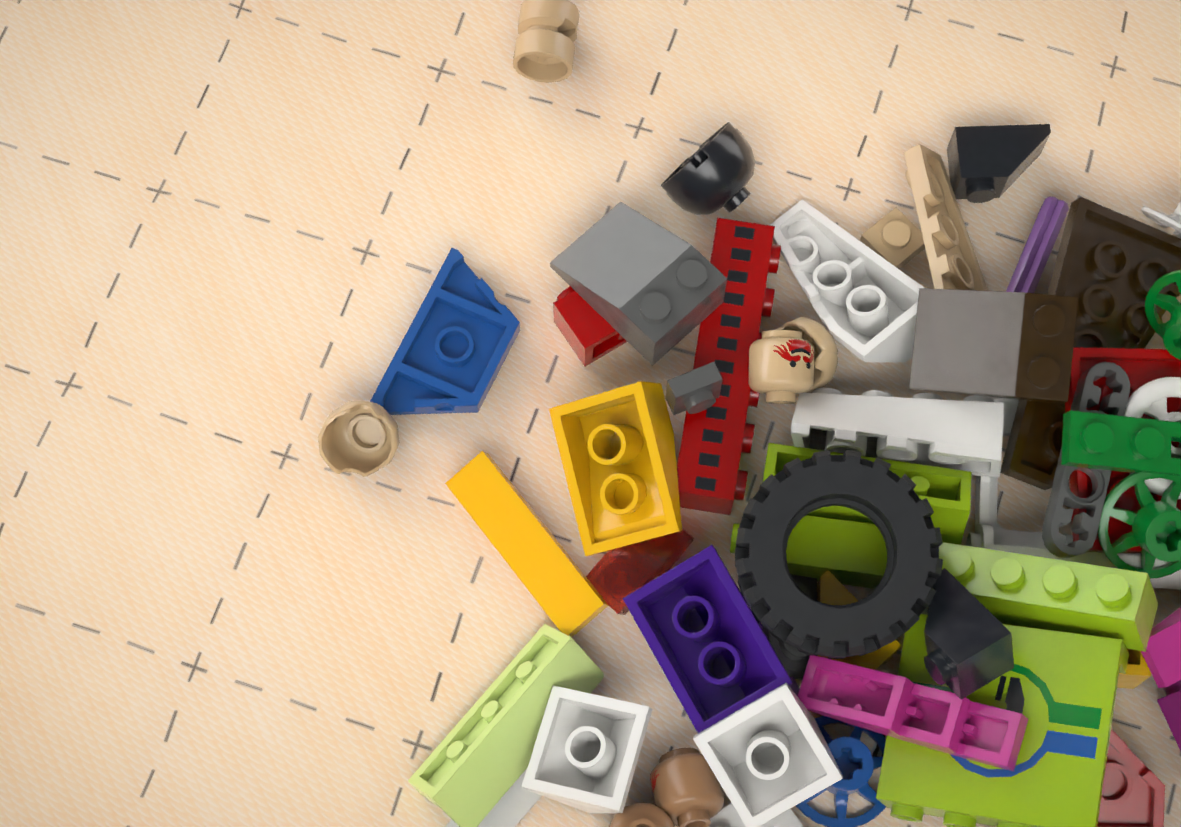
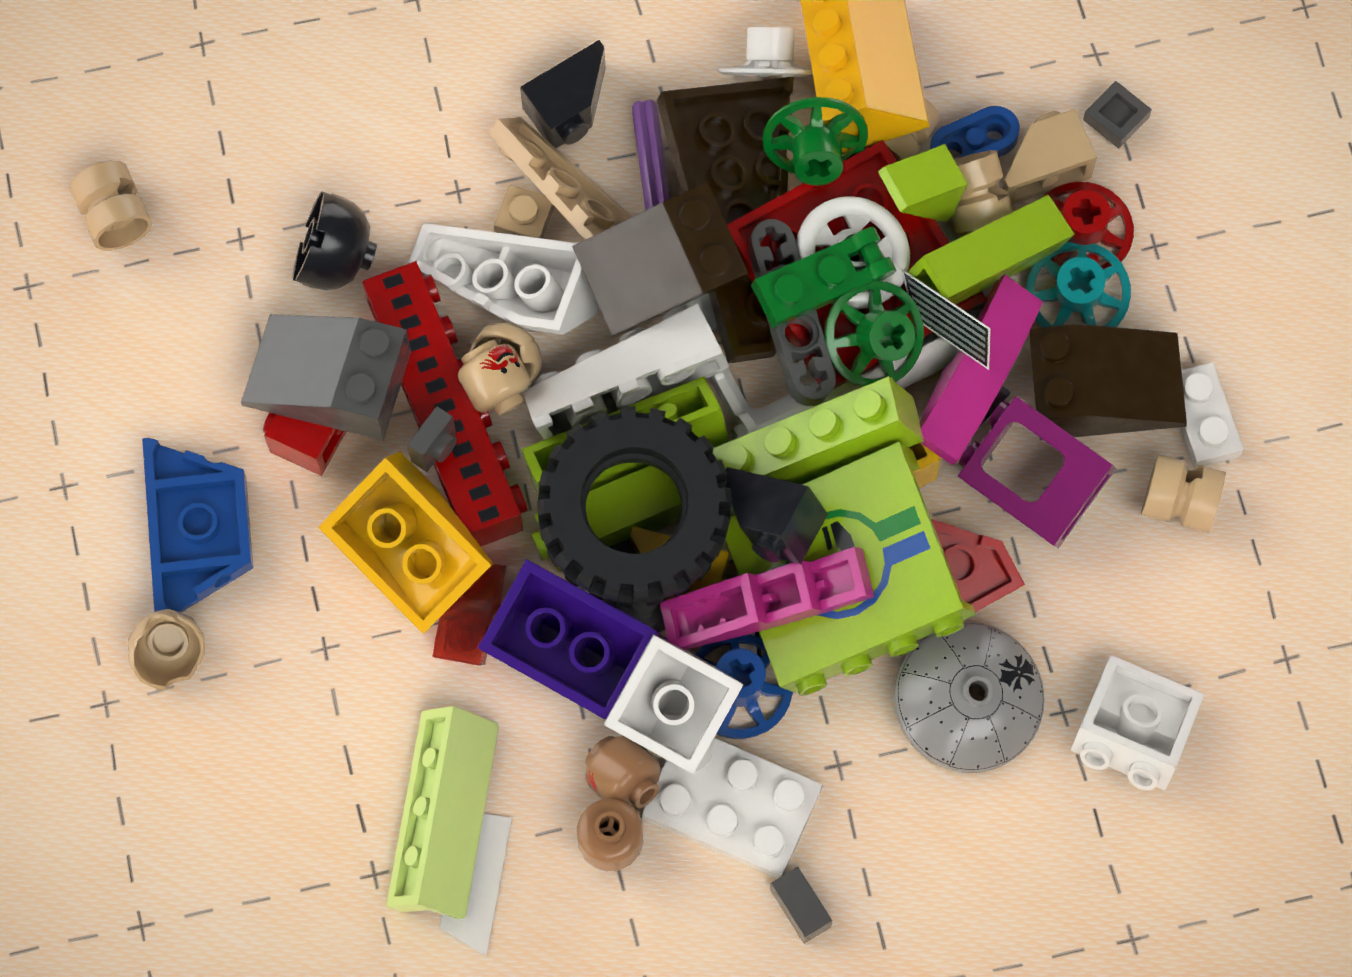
camera: 30 degrees left, 0 degrees up
yellow tile [445,451,609,637] -> none
white slope [522,685,652,814] -> none

